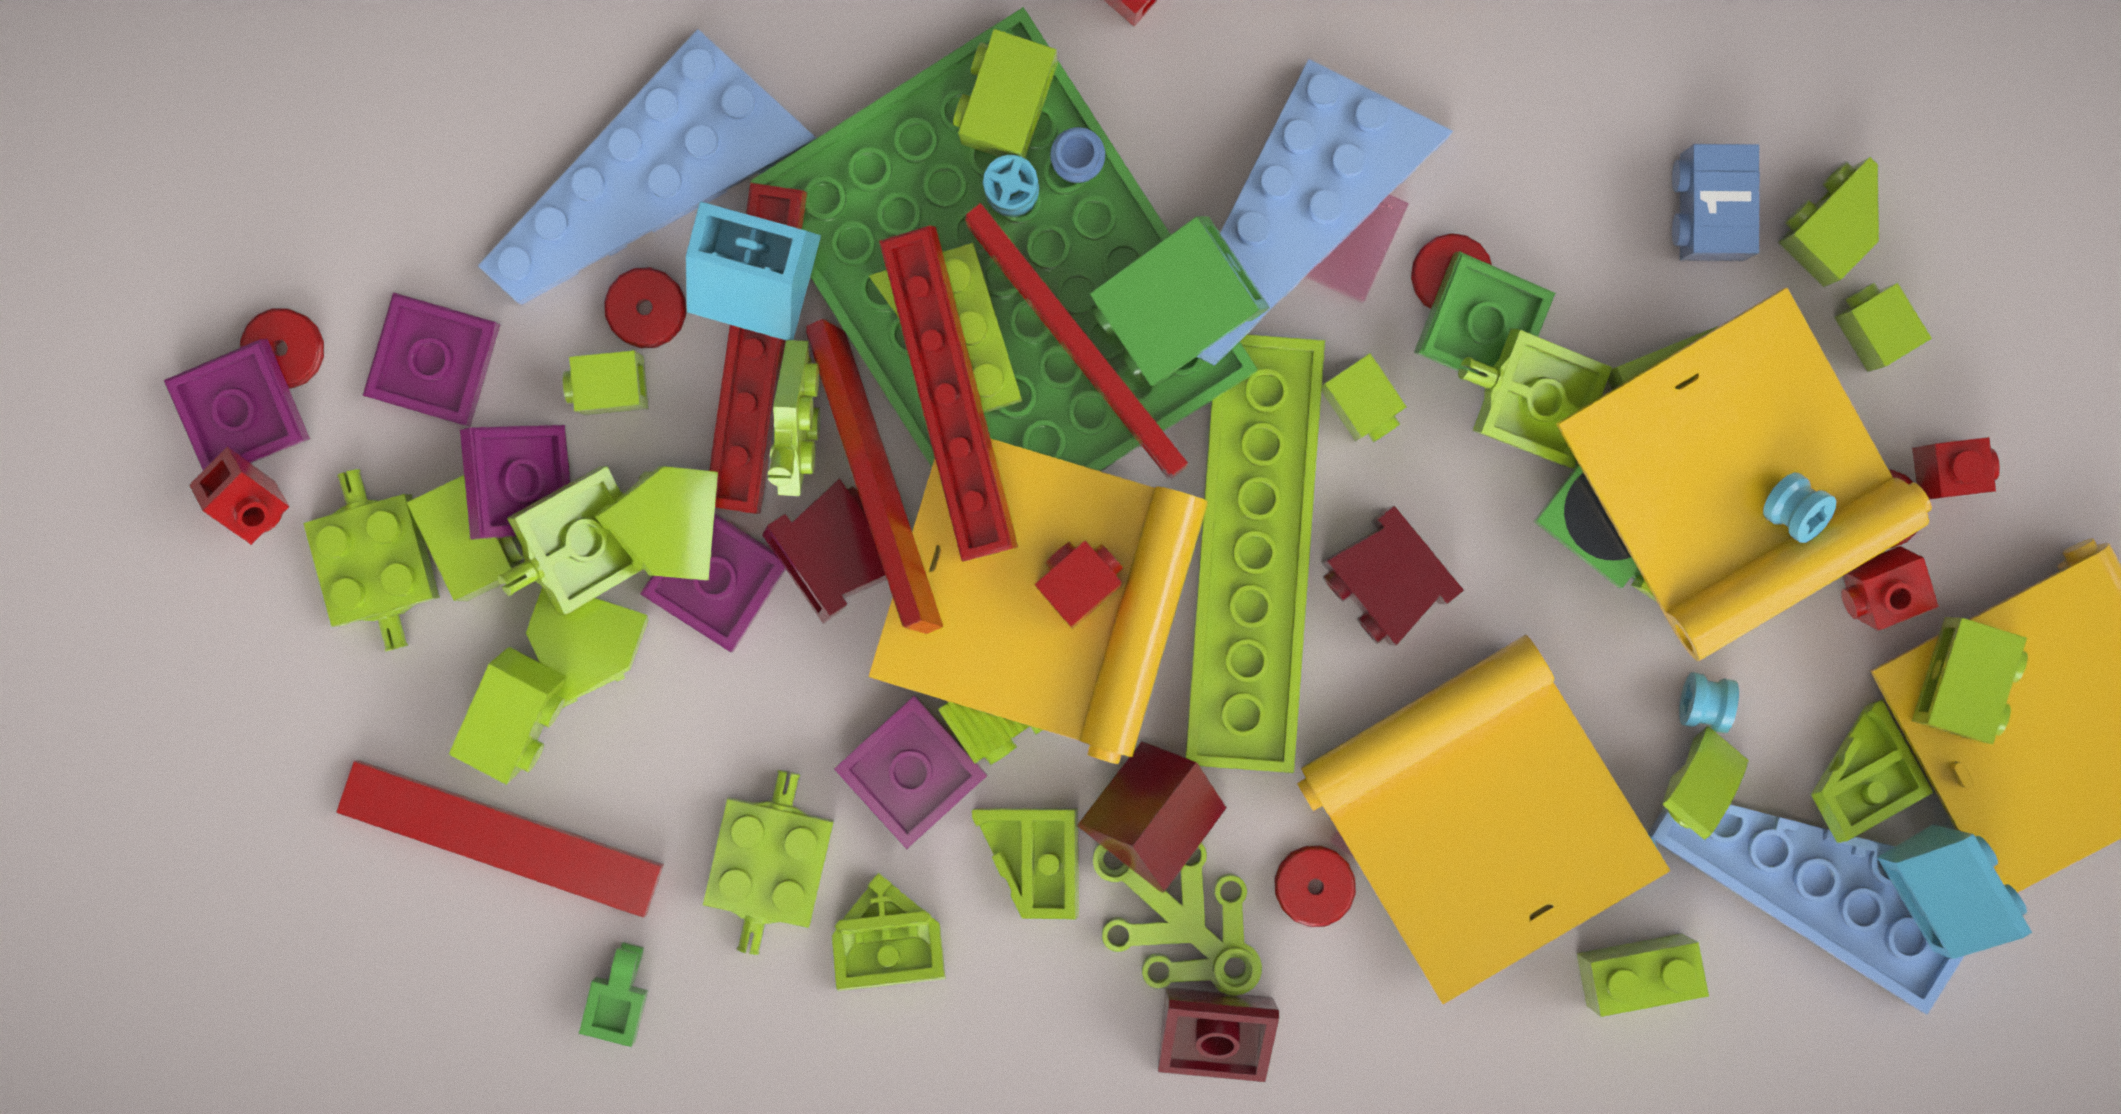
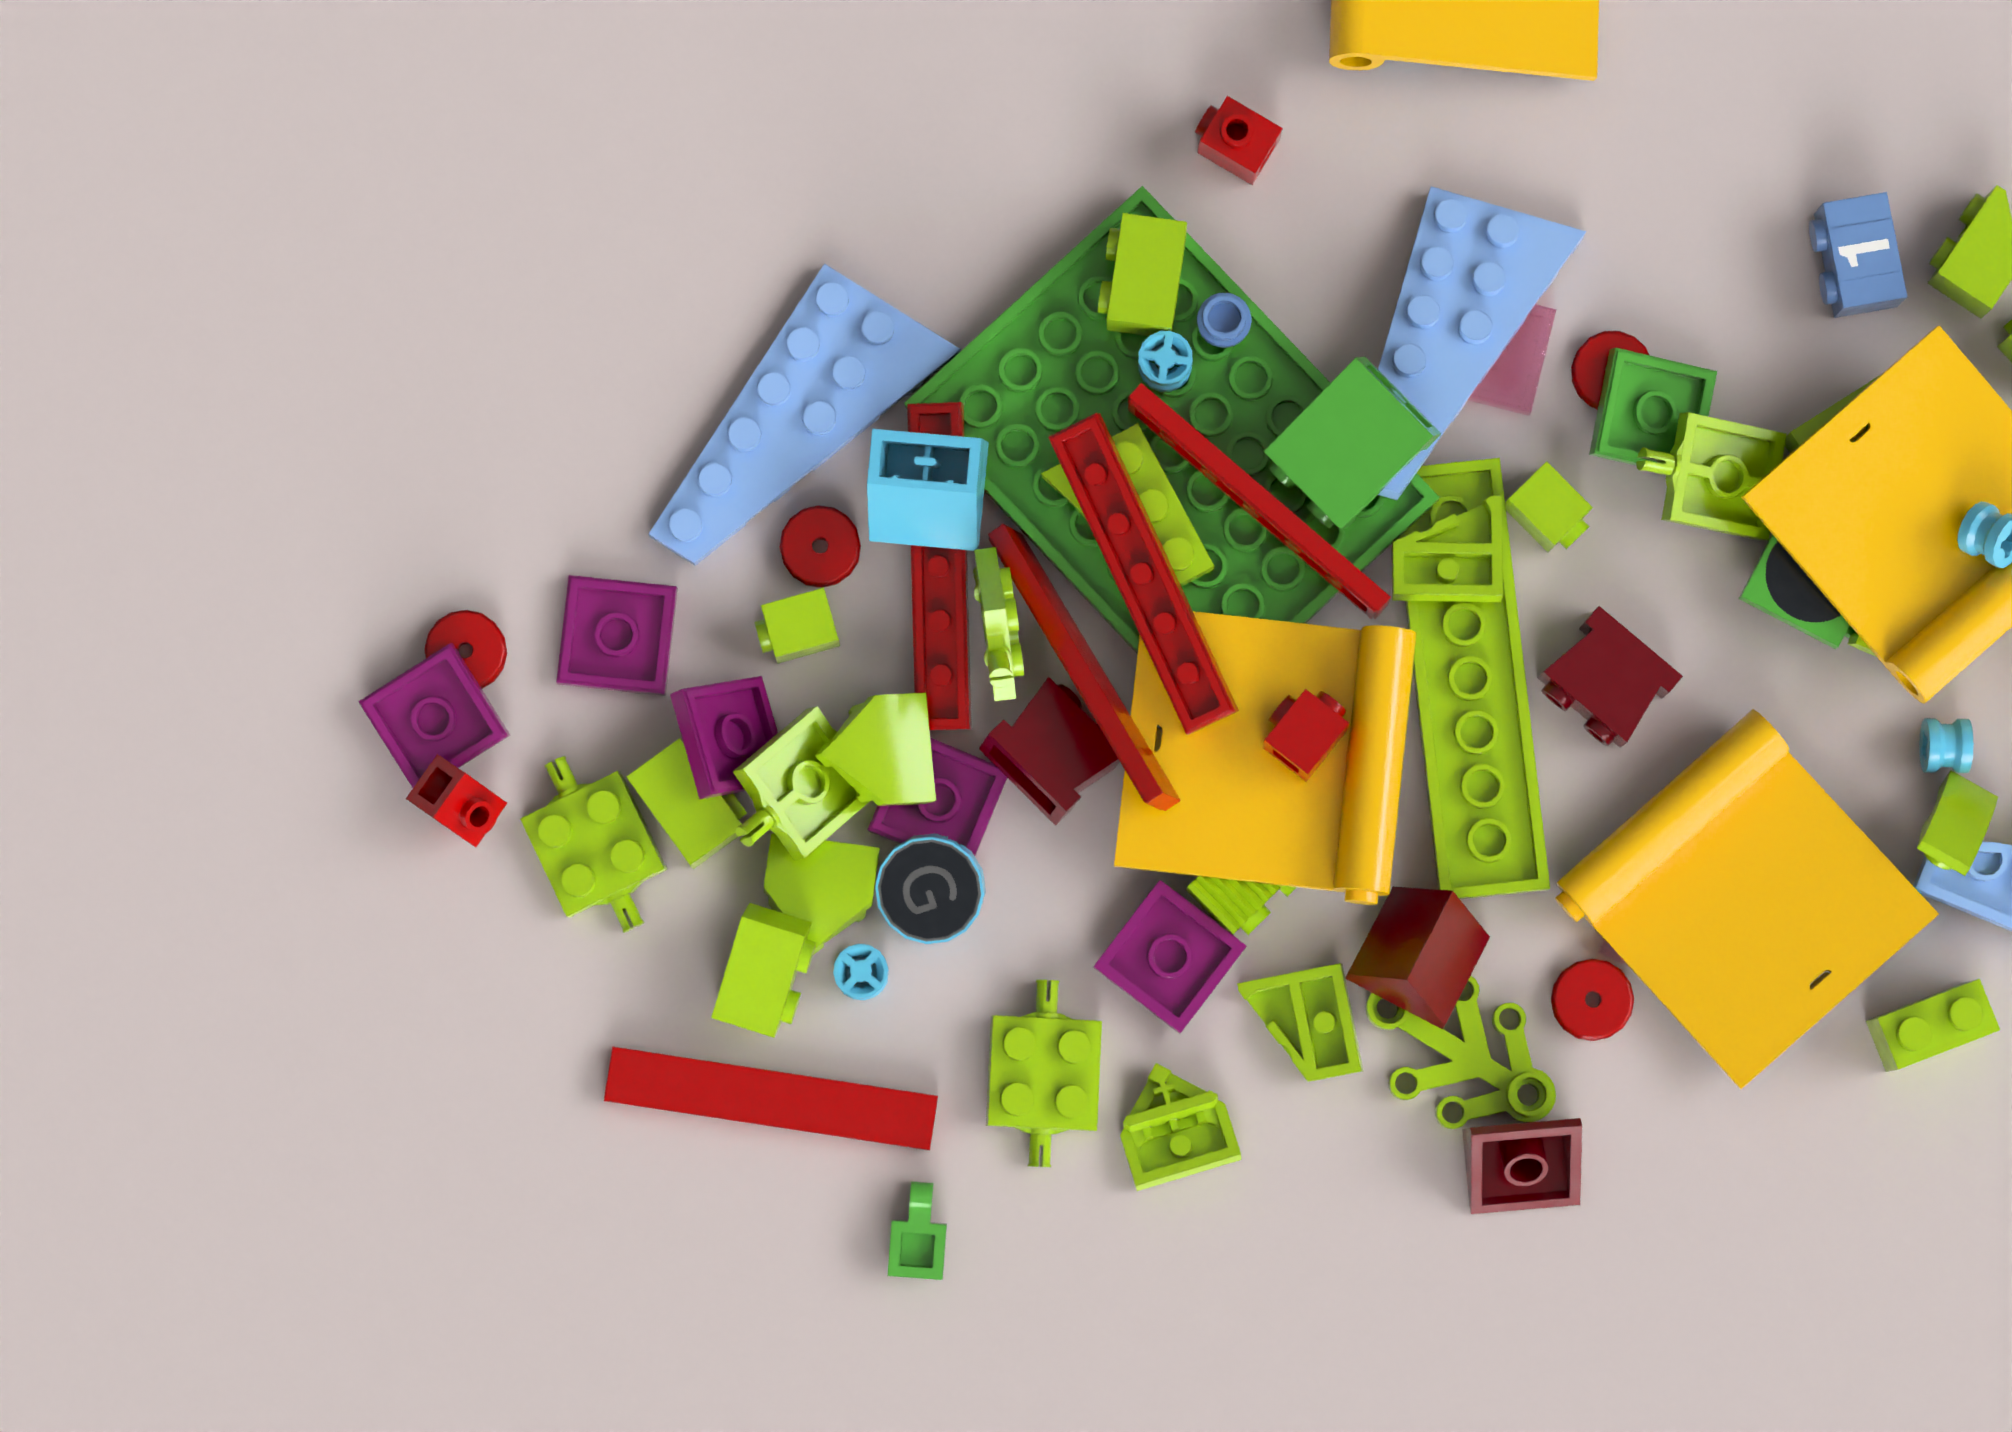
camera: 10 degrees left, 5 degrees down
none -> medium azure wheel [833,944,889,1001]
none -> black tile [875,833,986,944]
none -> lime wing [1391,495,1503,602]

